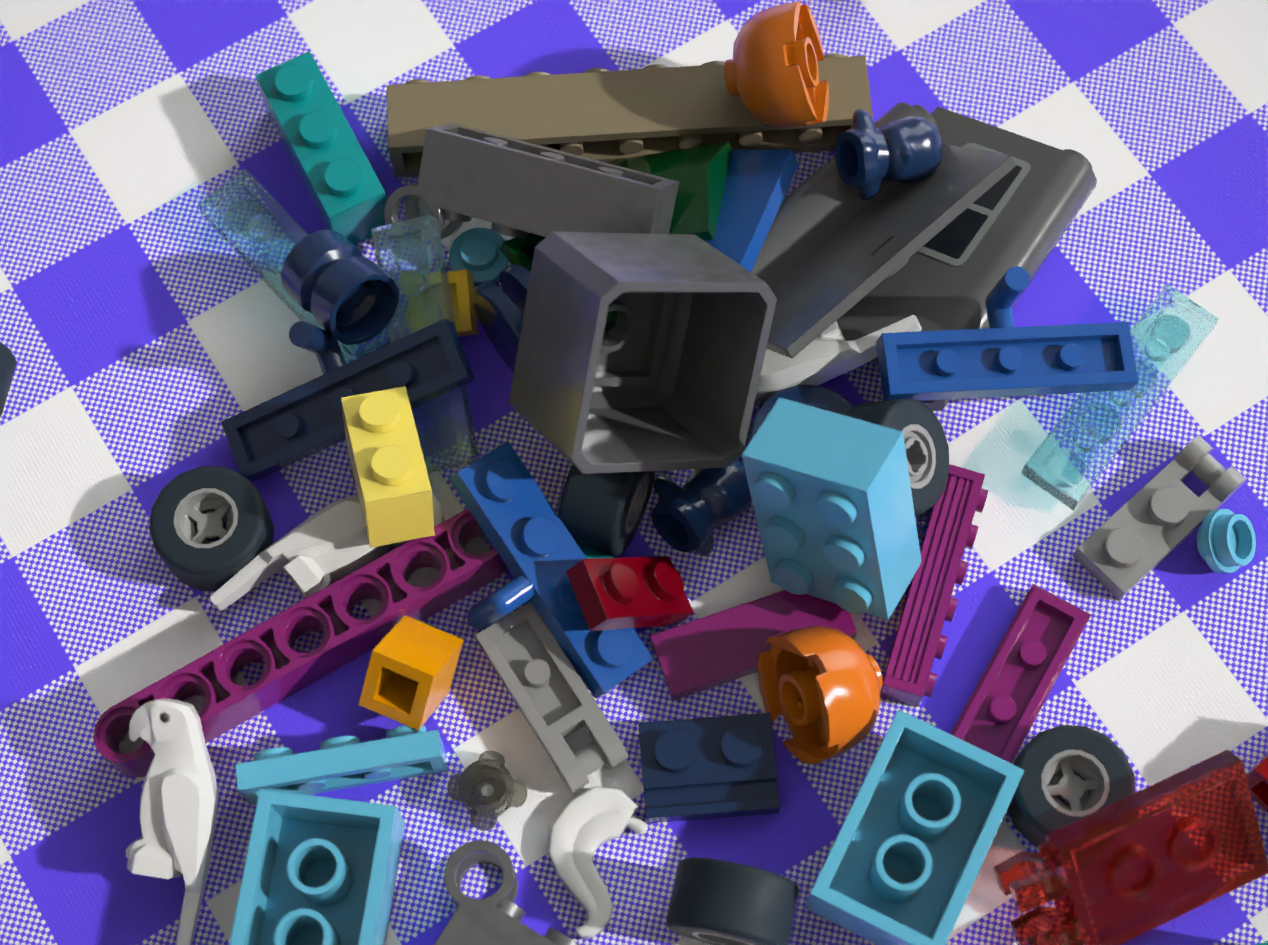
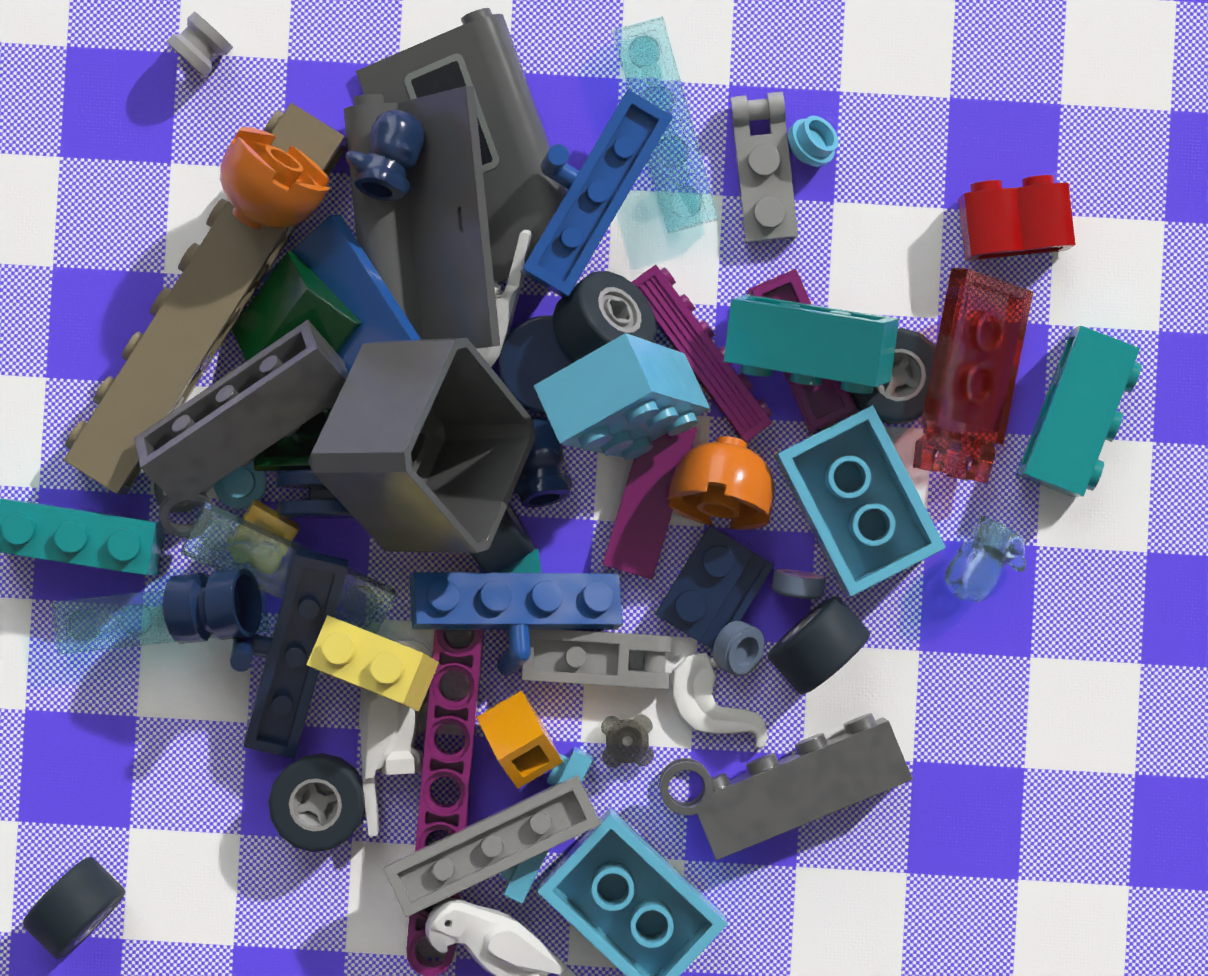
camera: 60 degrees left, 20 degrees up
dark red plate [566,556,694,631] -> none
none -> light grey plate [383,774,601,917]
none -> sand blue tile [713,621,765,676]
none -> teal brick [724,295,899,394]
none -> sand blue tile [772,569,826,599]

